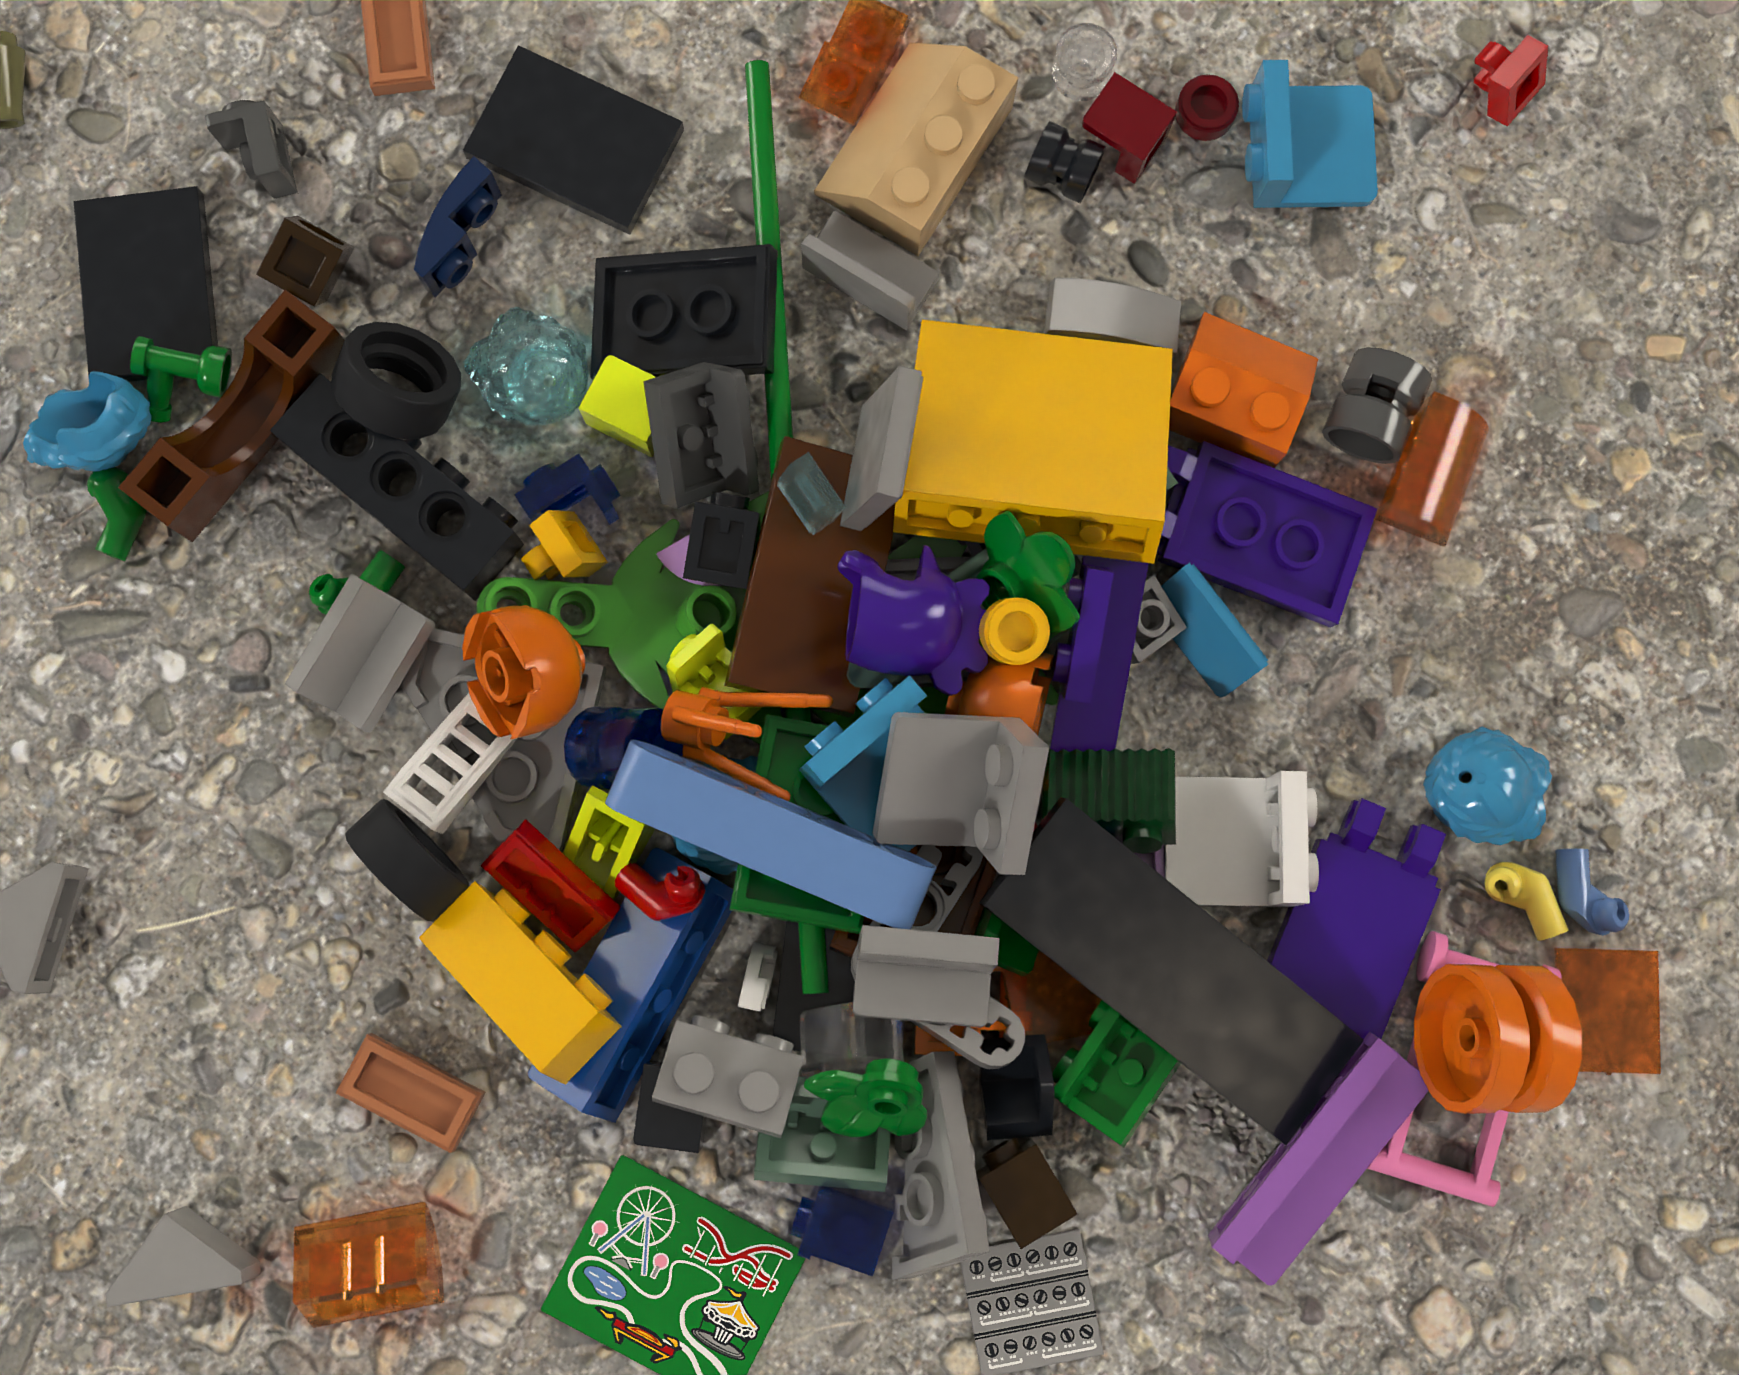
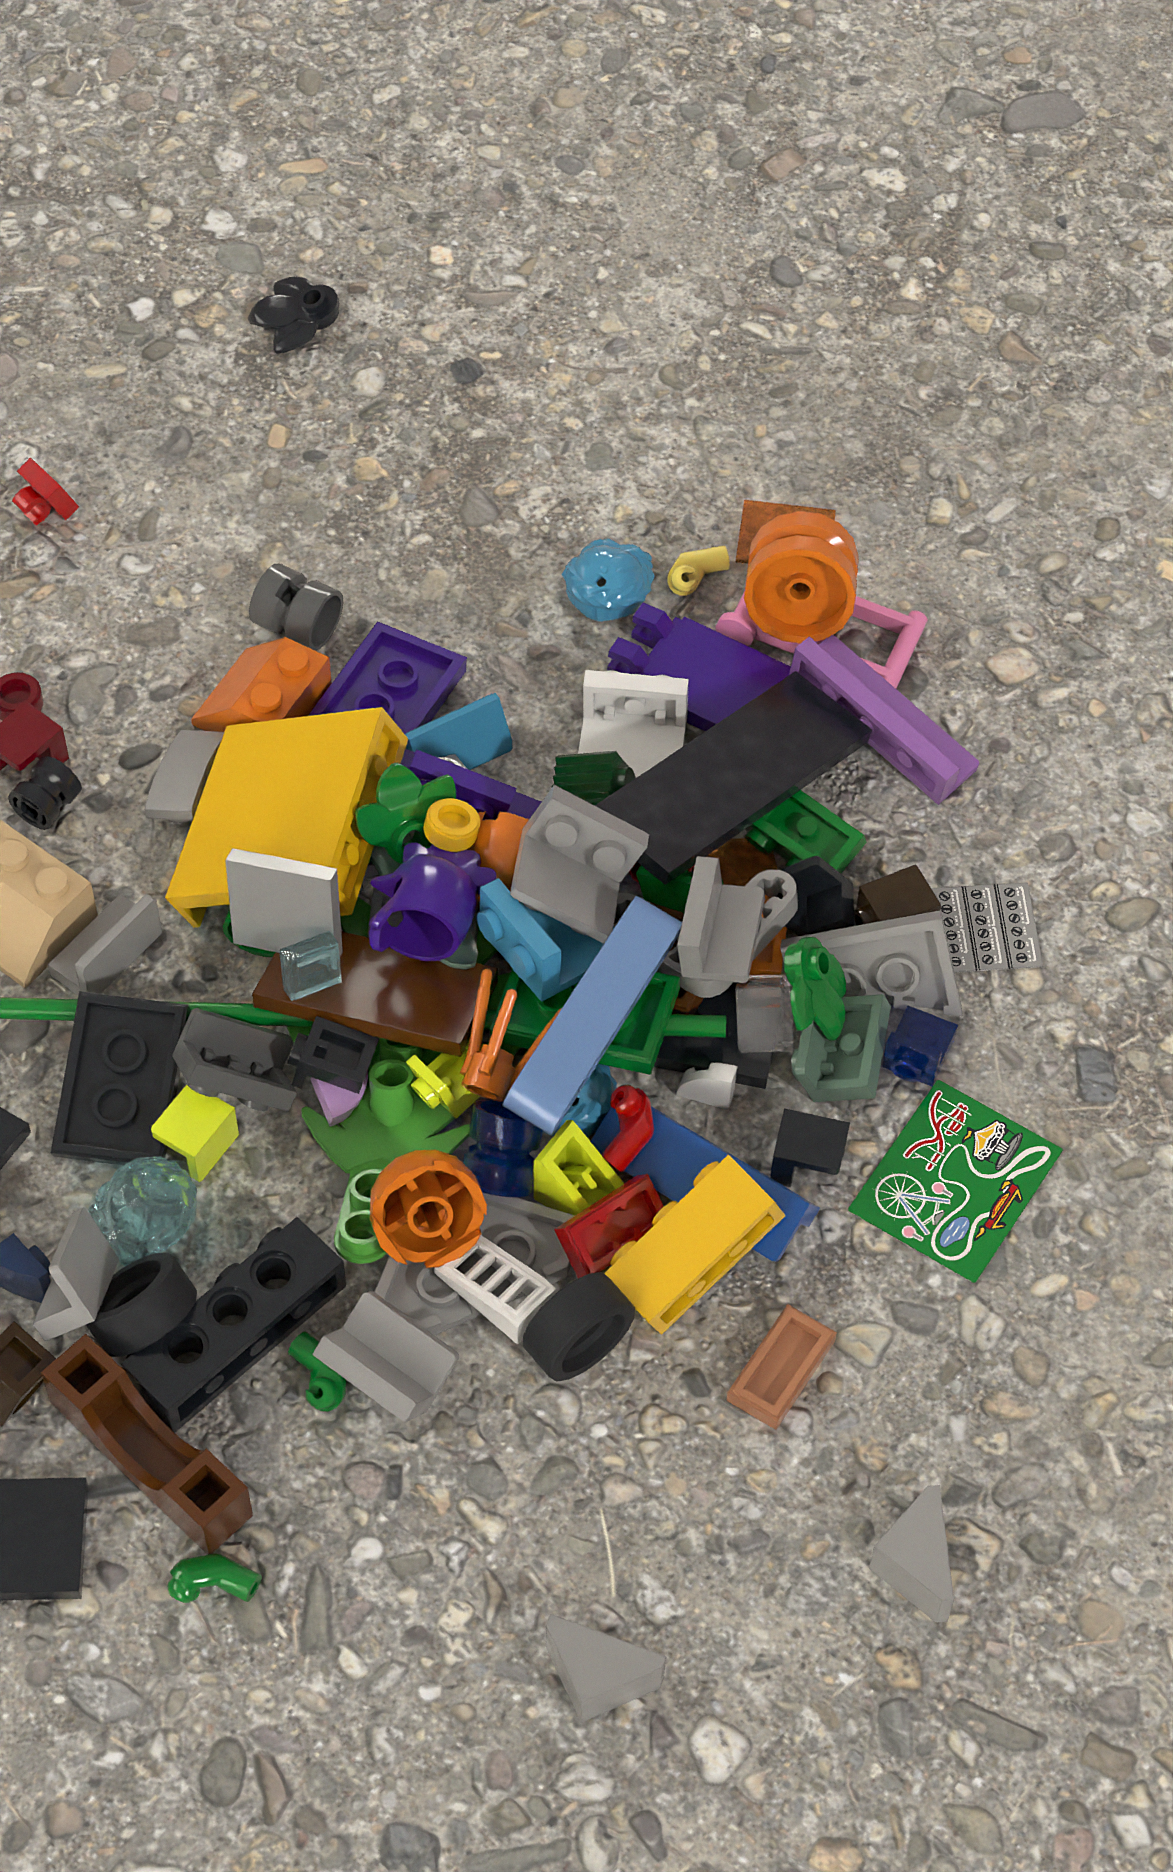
camera: 80 degrees left, 25 degrees down
dark azure hair [23,371,152,472] -> none
green piece [130,336,232,423] -> none
clear orange brick [293,1202,444,1328] -> none
clear blue bracket [514,454,621,525] -> none
yellow tile [521,510,608,580] -> none
light grey bracket [652,1015,804,1138] -> none
dark azure bracket [1242,60,1378,208] -> none
clear orange brick [1374,391,1489,547] -> none
medium blue arm [1555,849,1629,936] -> none
none -> light grey panel [33,1207,119,1341]

